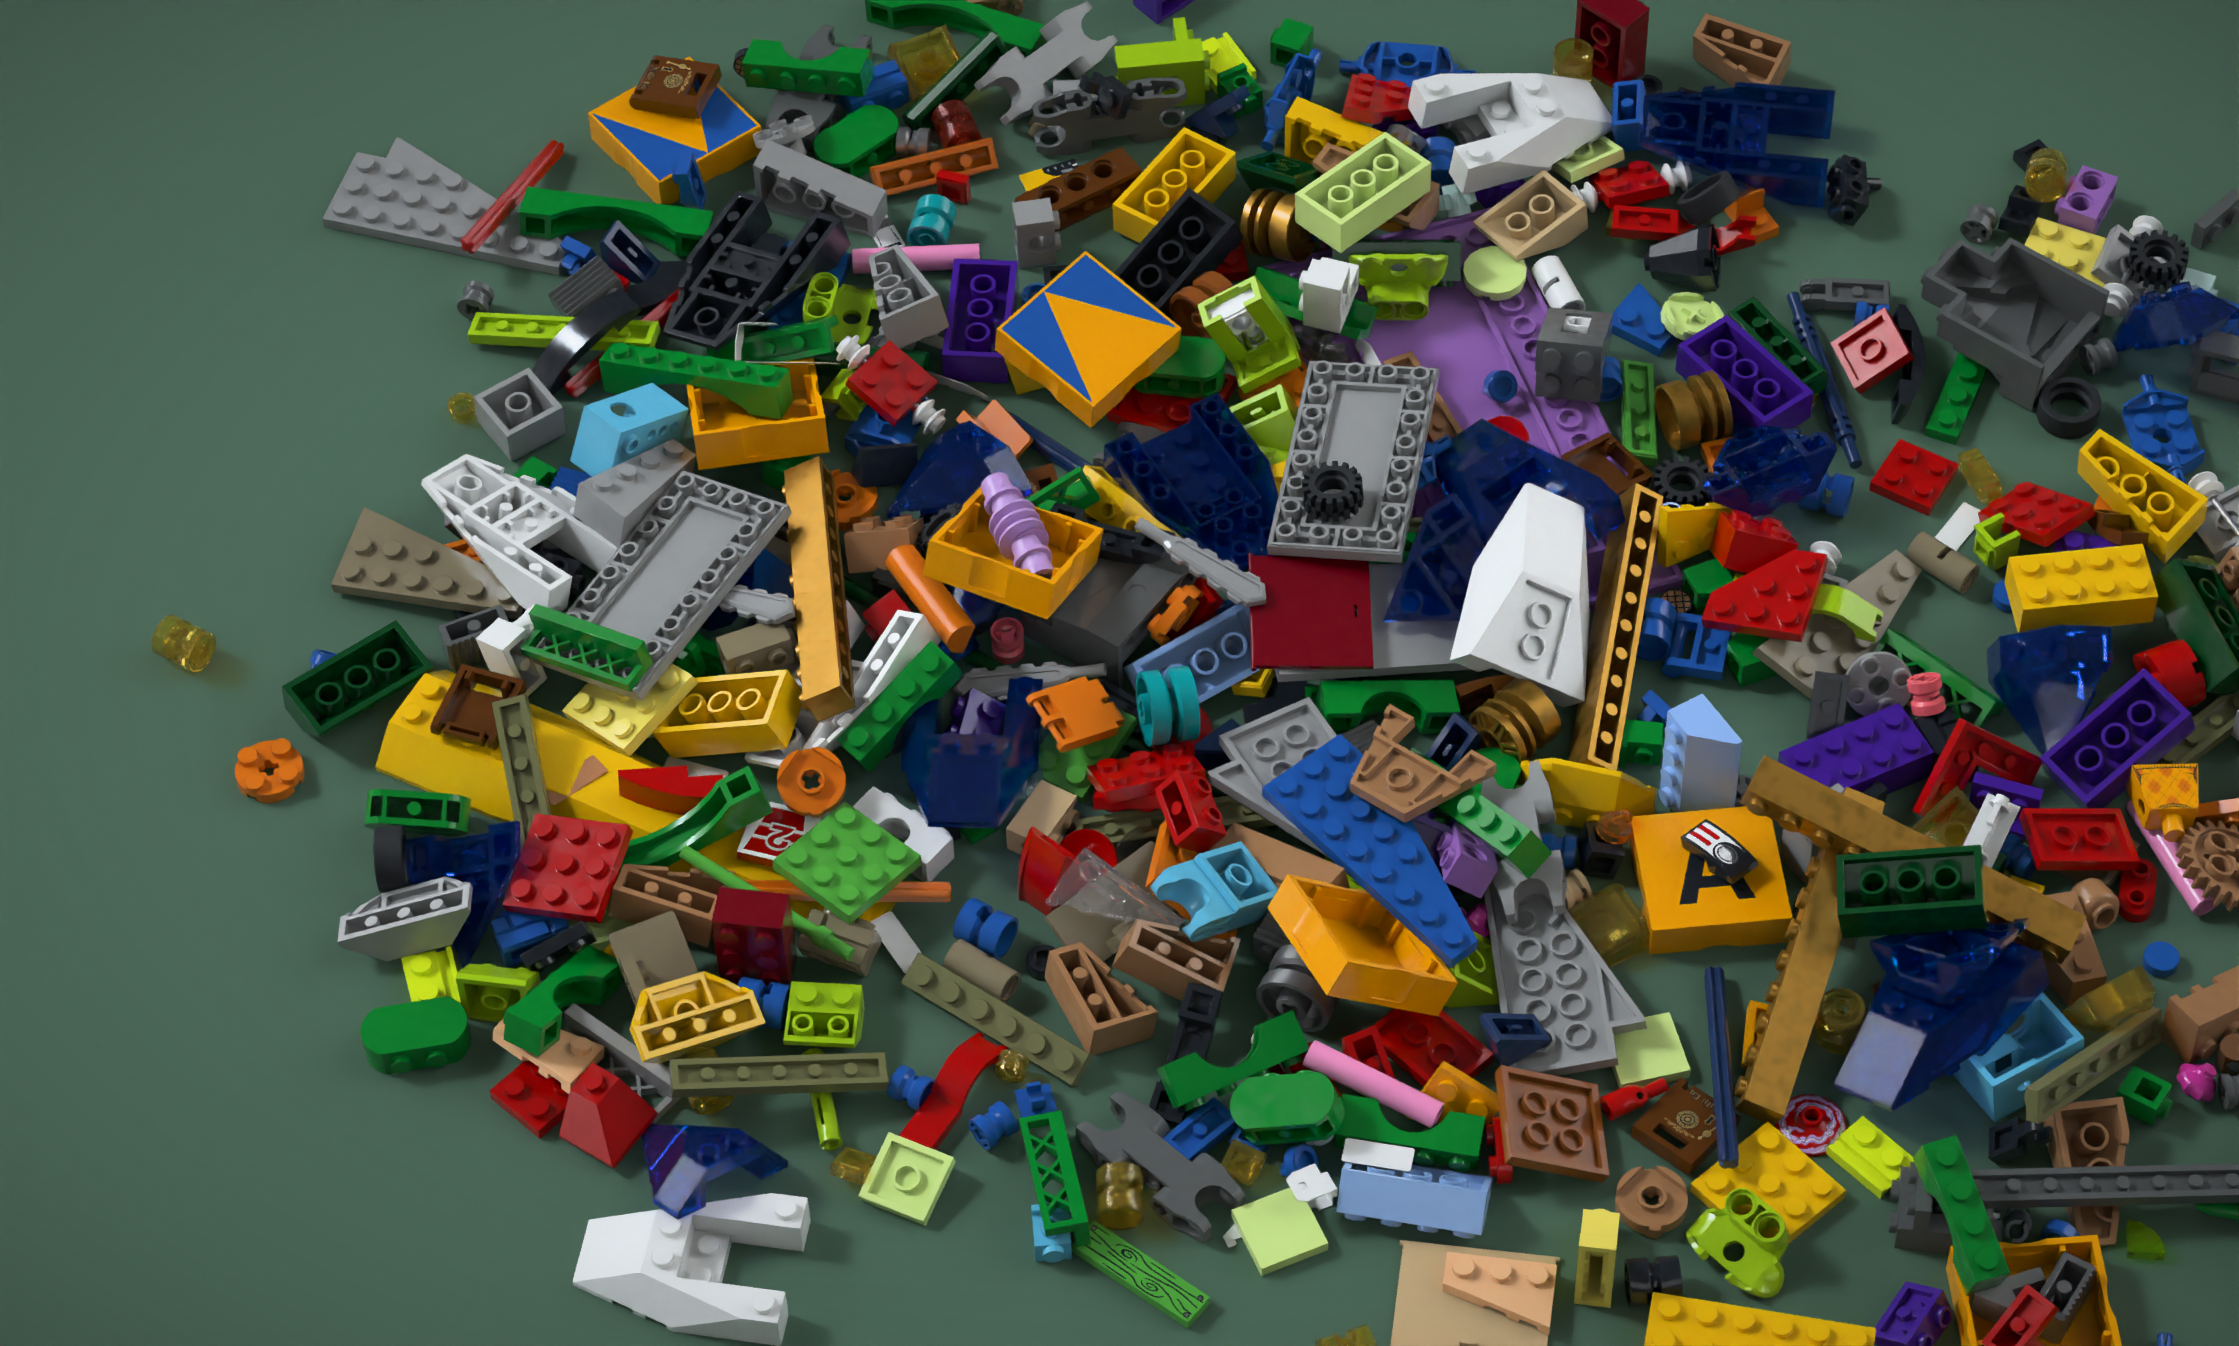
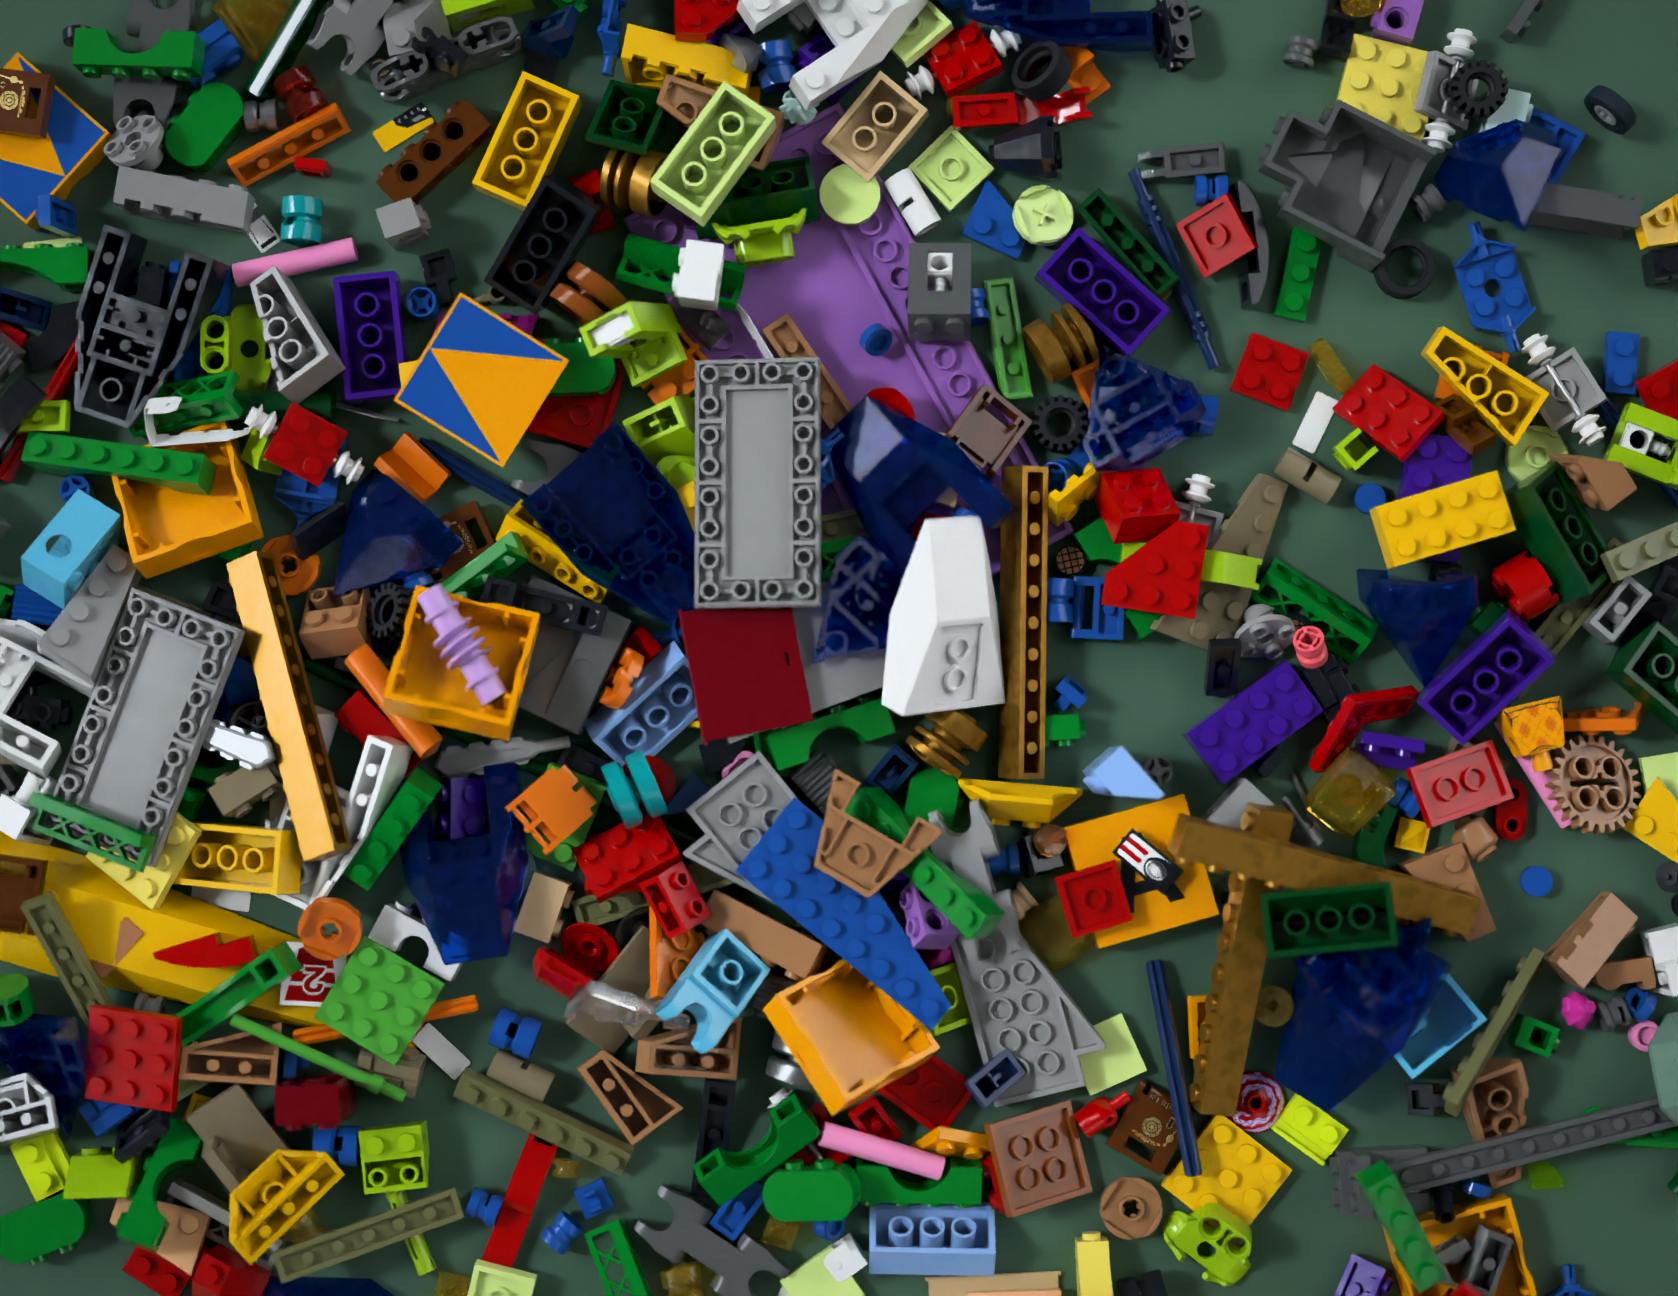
camera: 10 degrees left, 35 degrees up
black tile [1026,945,1055,981] -> none
light grey sword [1135,517,1266,607] -> none
black tyre [1302,461,1364,523] -> none
white sticker [1341,1138,1415,1172] -> none
white hinge [1963,793,2020,869] -> none
clear yellow slope [2061,965,2155,1033] -> none
none -> yellowish green tile [908,125,994,213]
none -> red plate [1054,860,1133,938]

